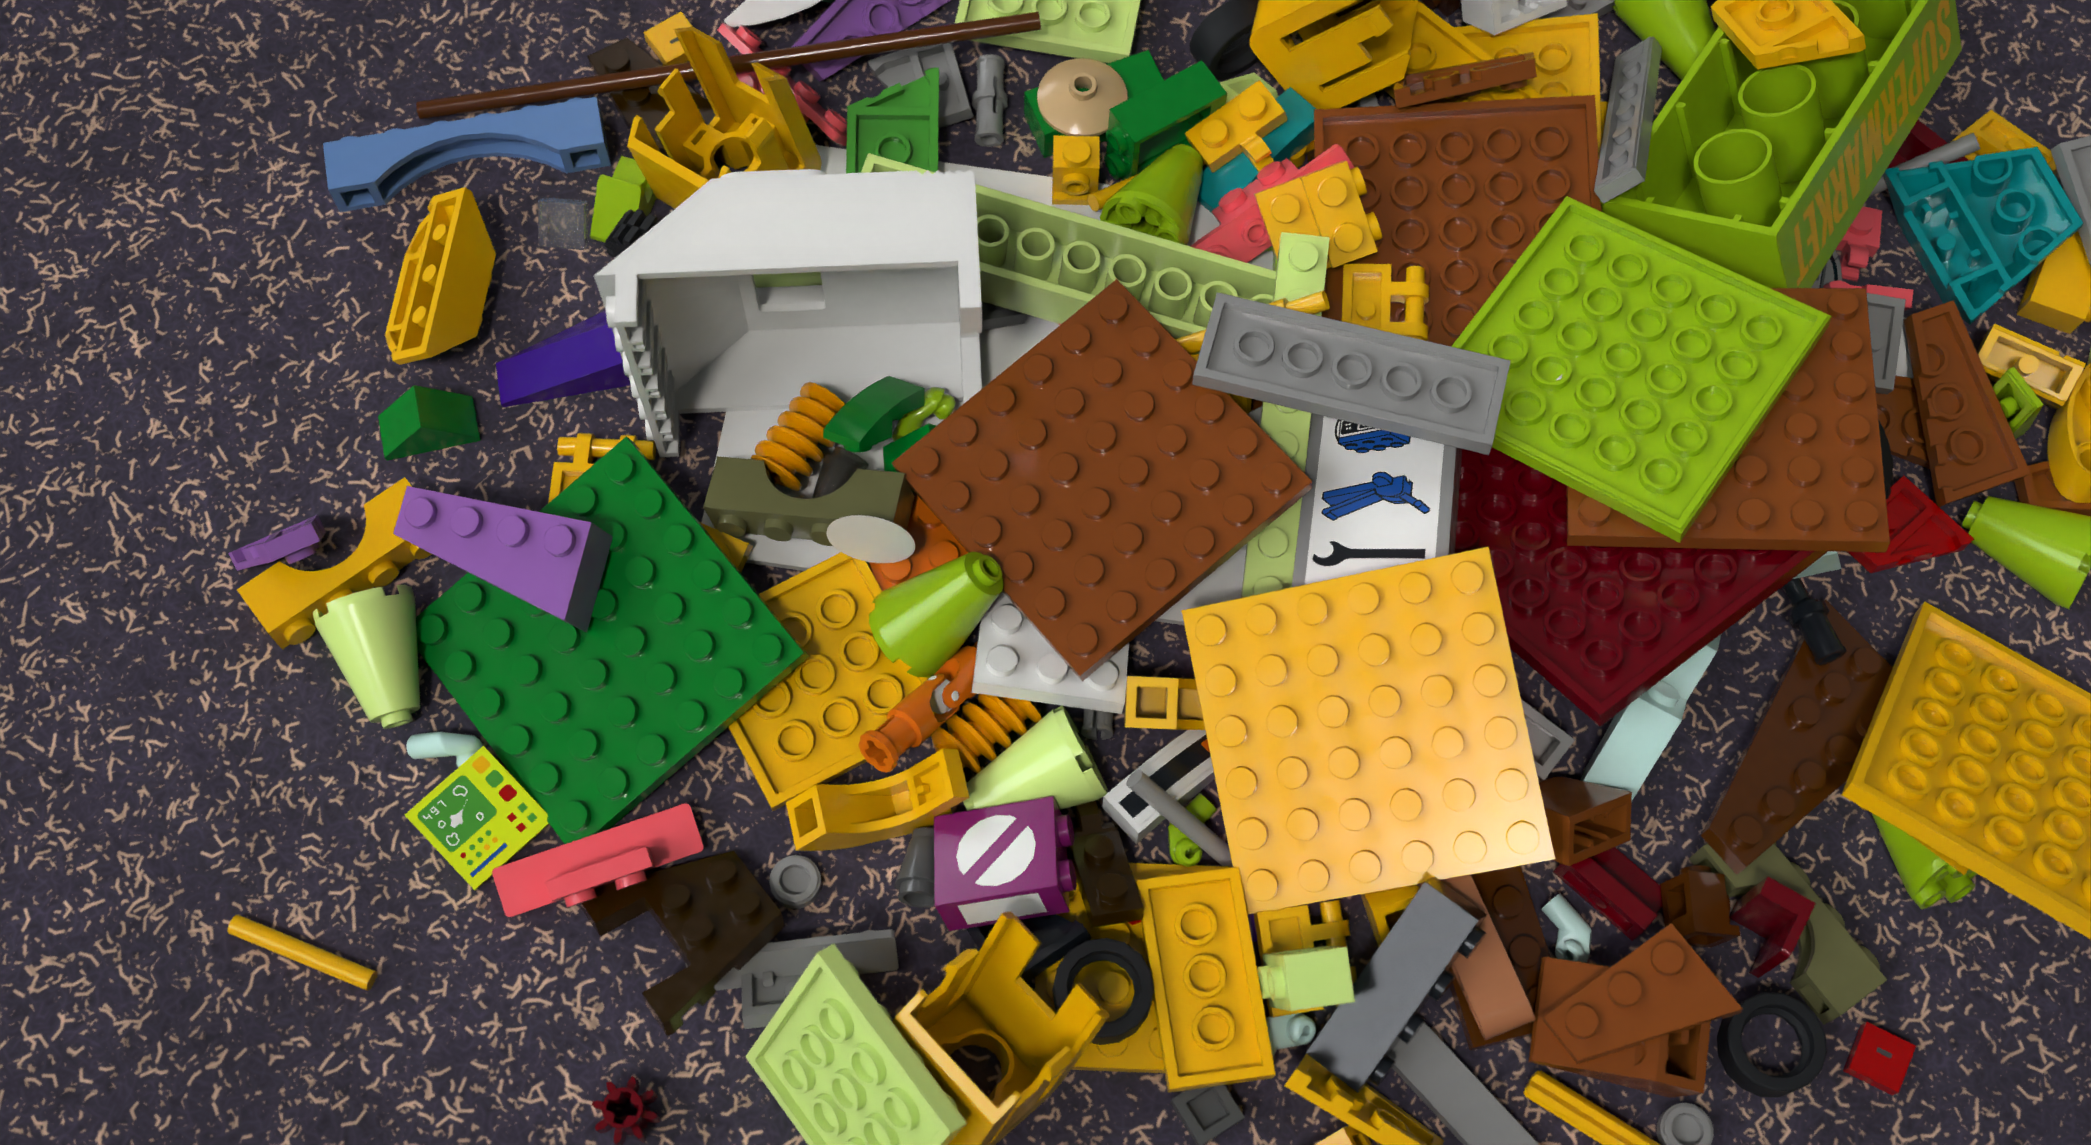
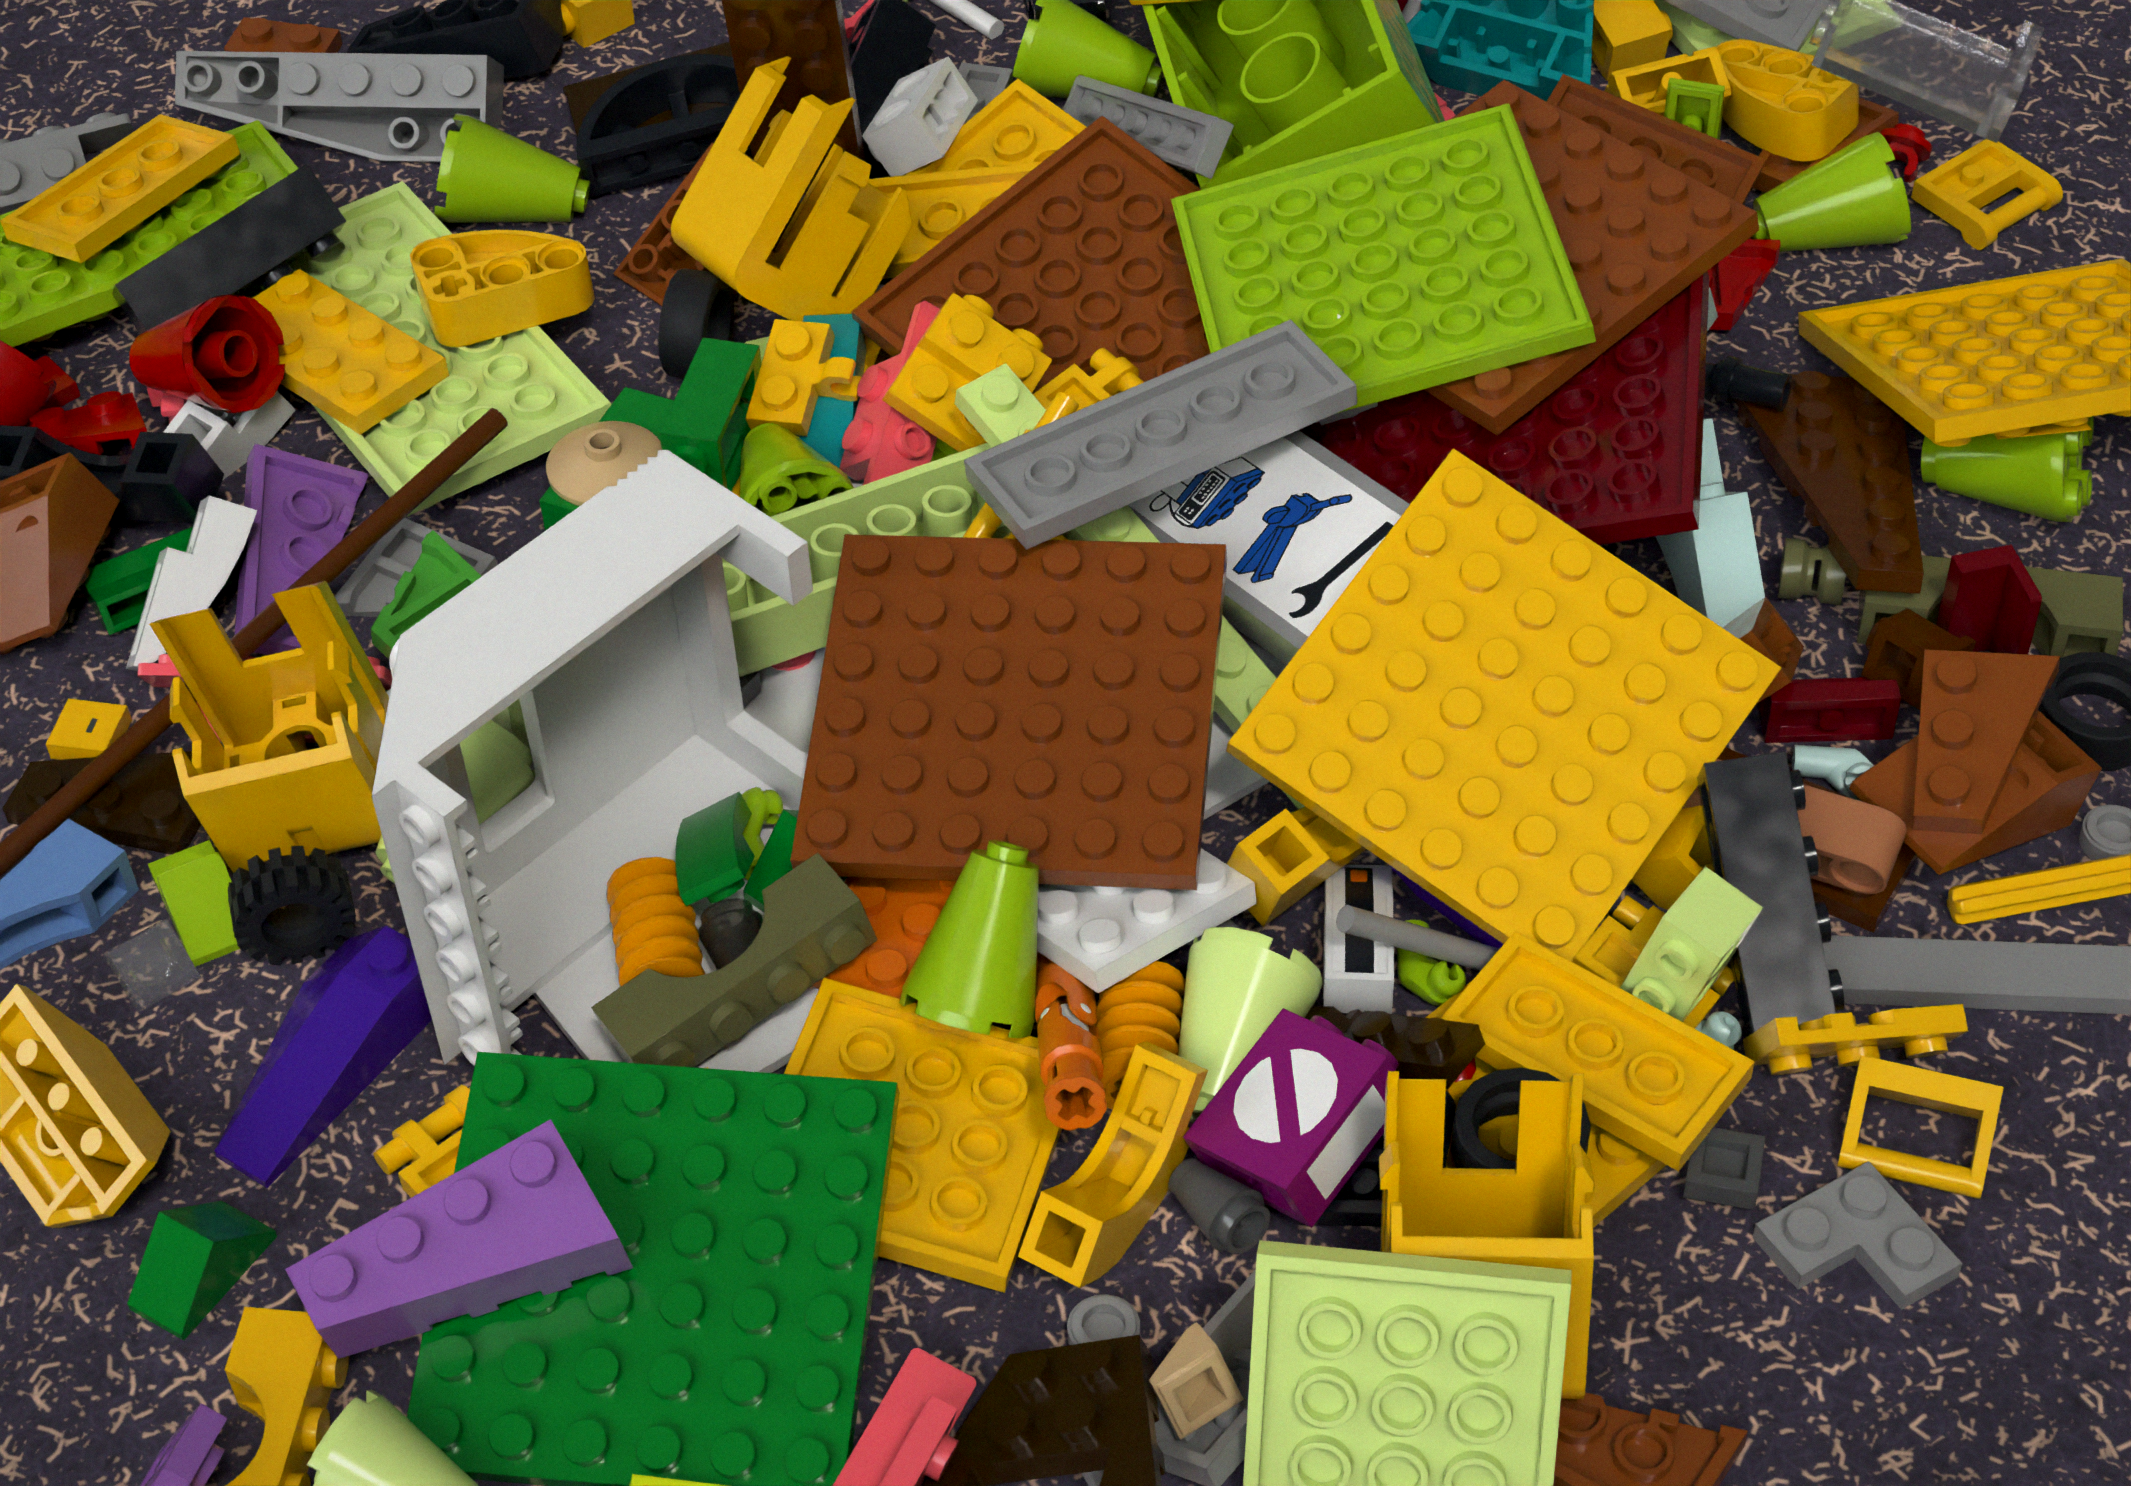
camera: 40 degrees left, 20 degrees down
white sticker [826,515,915,563] -> none
light grey pin [972,54,1008,146] -> none
dark orange wing [1394,52,1537,109] -> none
none -> tan slope [1148,1322,1244,1440]
none -> olive wheel [1777,538,1846,605]

